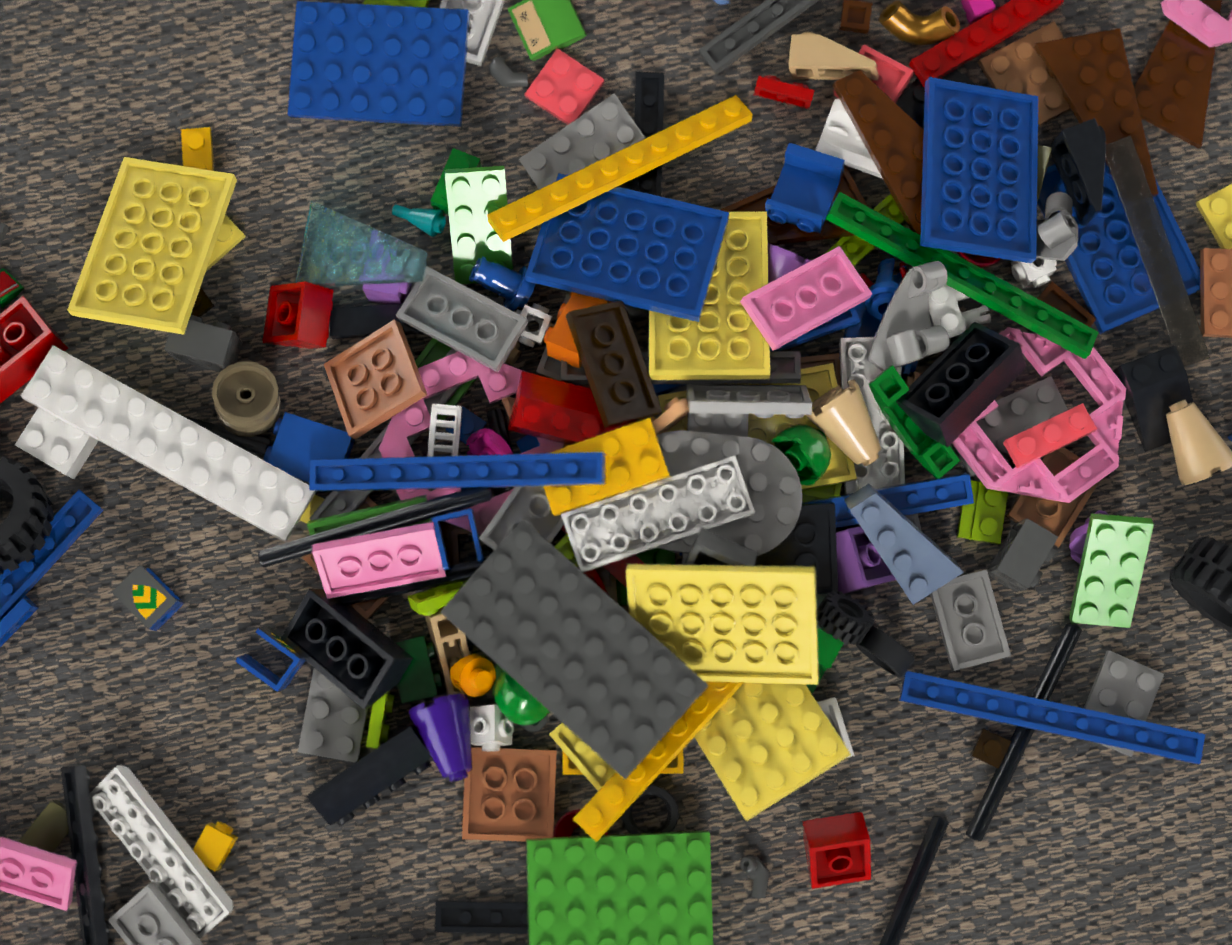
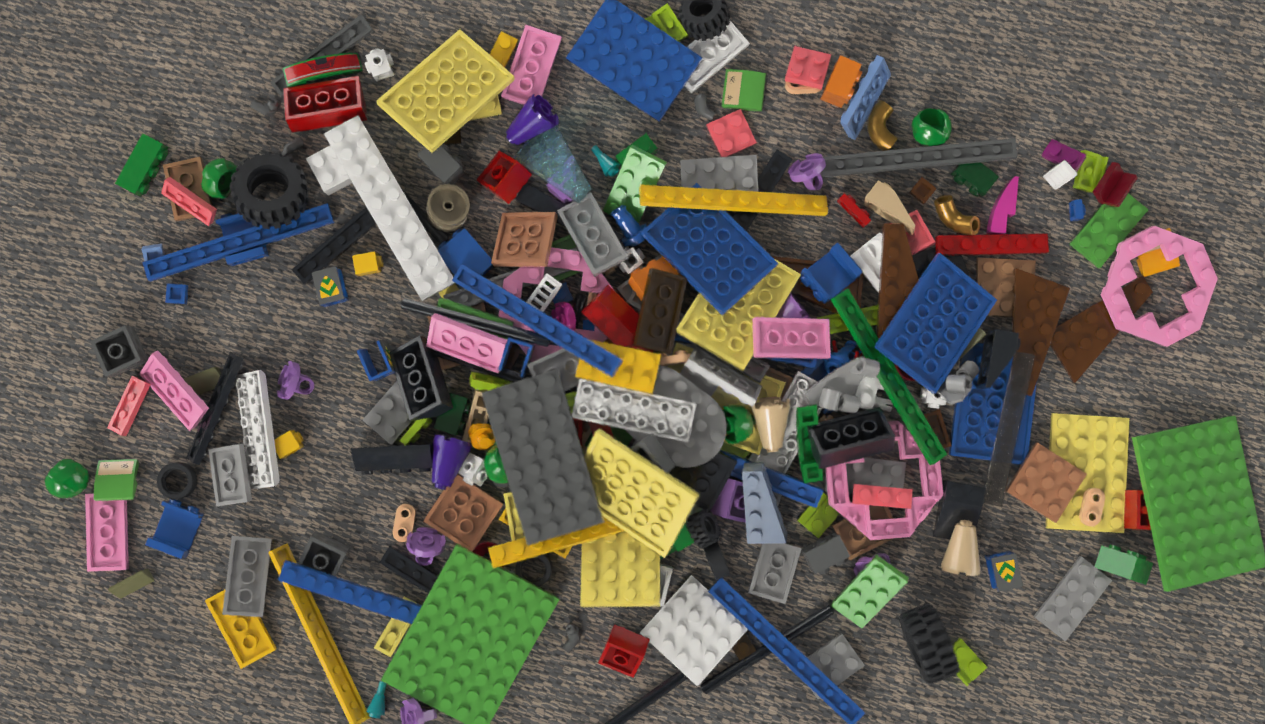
camera: 35 degrees right, 5 degrees up
none -> medium lavender tile [277,361,314,400]
none -> black plate [292,207,377,285]
none -> yellow brick [352,251,384,276]
none -> white brick [365,49,394,81]
none -> light nougat plate [393,503,416,542]
none -> medium lavender tile [406,527,446,566]
none -> bright pink plate [501,25,562,105]
none -> dark purple cone [506,94,559,145]
none -> white plate [640,575,748,686]
none -> medium lavender tile [788,153,826,190]

